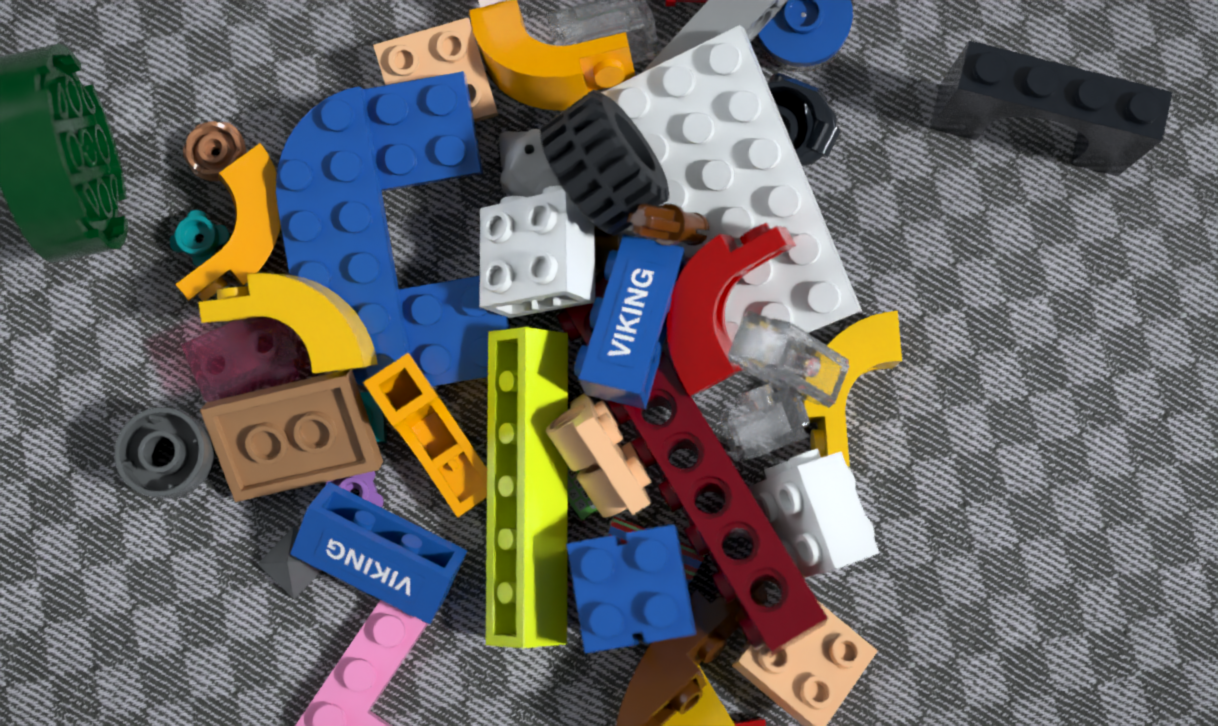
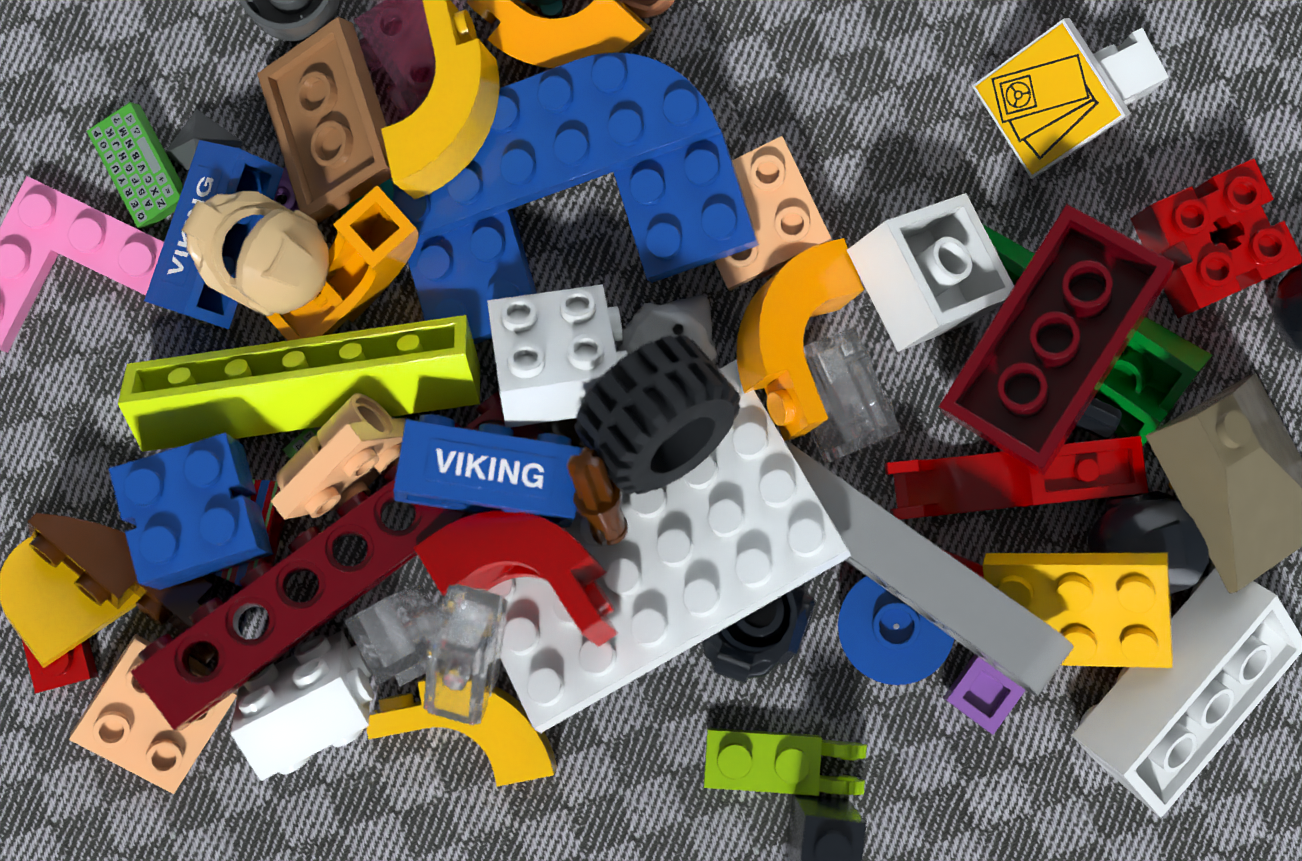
camera: 85 degrees right, 5 degrees up
none -> tile [86,102,183,229]
none -> tan helmet [181,191,329,317]
none -> lime hinge [703,728,867,796]

